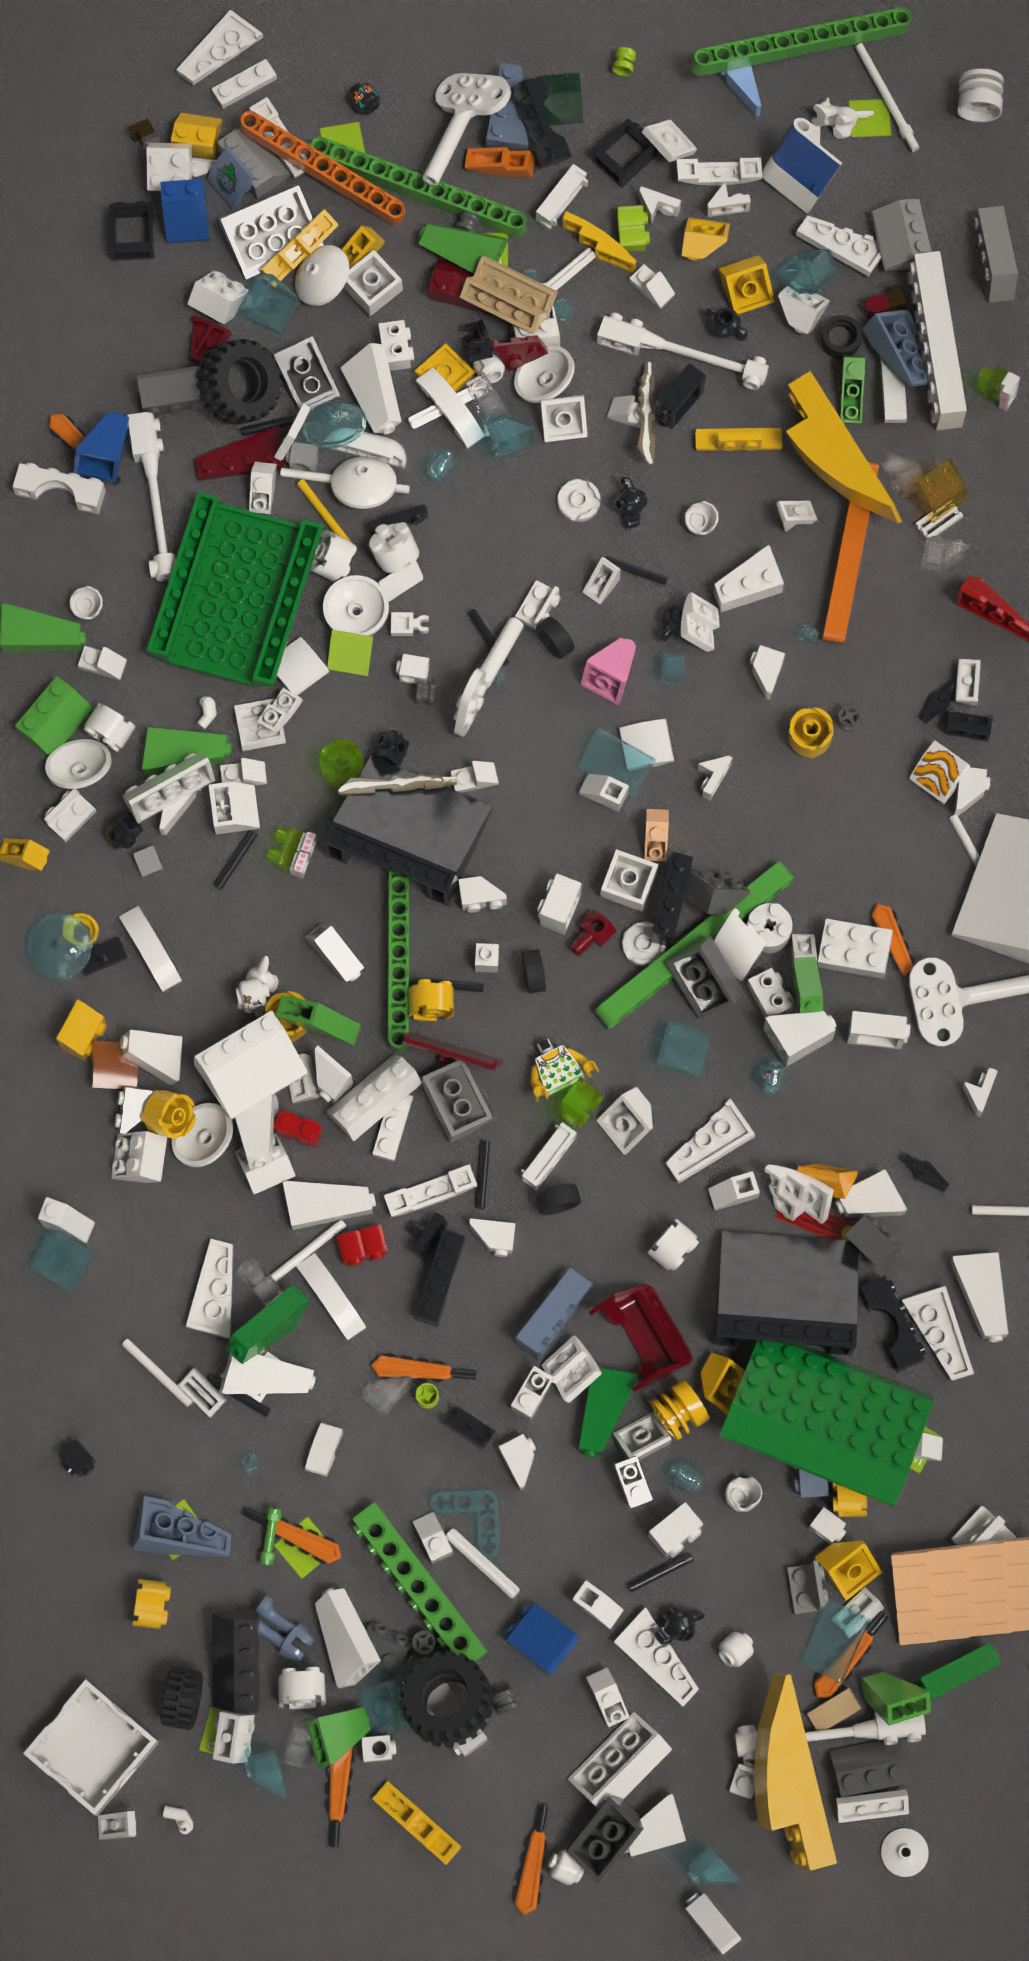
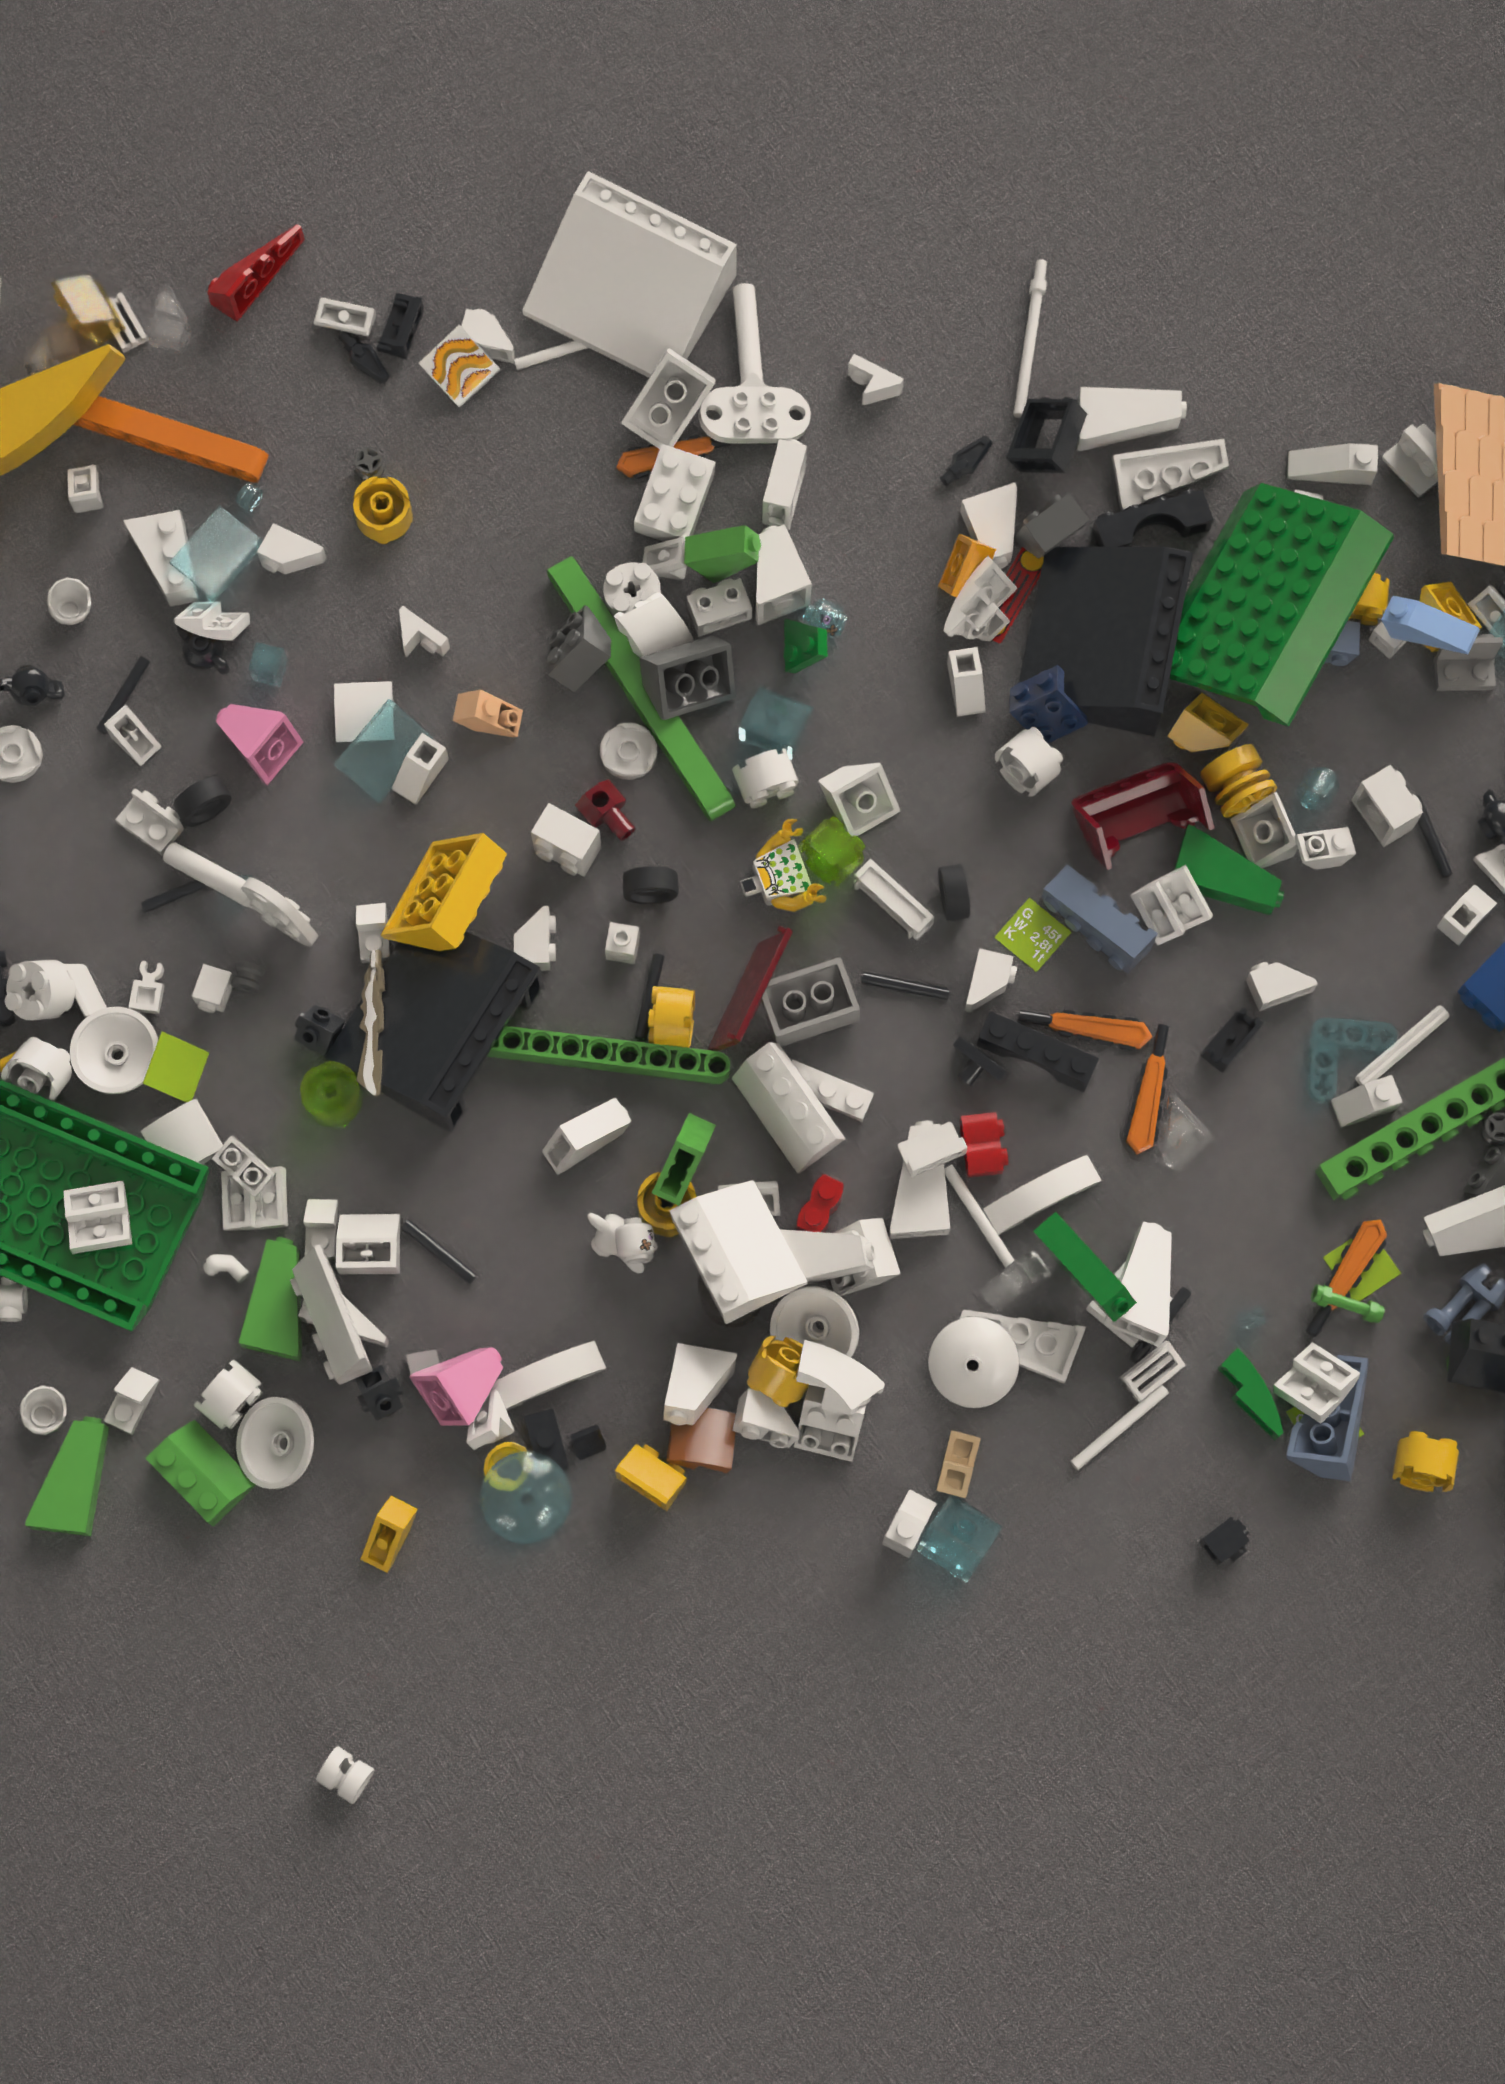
camera: 85 degrees left, 0 degrees up
white bracket [44,789,96,843] -> none
hips [267,827,317,879] -> none
white slope [305,1423,343,1476] -> none
white slope [315,1046,353,1104] -> none
white slope [384,1164,477,1217] -> none
lime wheel [416,1383,439,1409] -> none
white slope [511,1366,554,1421] -> none
white brick [600,849,658,912] -> none
black arch [650,852,693,947] -> none
white wing [666,1099,755,1184] -> none
white hair [725,1477,763,1512] -> none
none -> white slope [64,1181,132,1254]
none -> clear light blue piece [169,506,263,602]
none -> yellow slope [381,833,507,951]
none -> bright pink slope [409,1347,503,1426]
none -> white slope [466,1389,514,1450]
none -> black slope [570,1424,606,1460]
none -> white slope [621,348,716,449]
none -> white brick [732,748,799,809]
none -> green wing [783,619,828,674]
none -> white slope [796,1340,885,1416]
none -> white panel [898,1122,968,1178]
none -> white dish [928,1317,1019,1408]
none -> tan slope [936,1430,981,1498]
none -> lime sticker [994,898,1072,972]
none -> black window [1006,397,1087,473]
none -> dark blue bracket [1009,665,1088,743]
none -> orange sword [1018,1010,1153,1051]
none -> green slope [1217,1348,1283,1441]
none -> white slope [1273,1342,1360,1423]
none -> white slope [1287,443,1378,485]
none -> light blue slope [1381,596,1480,654]

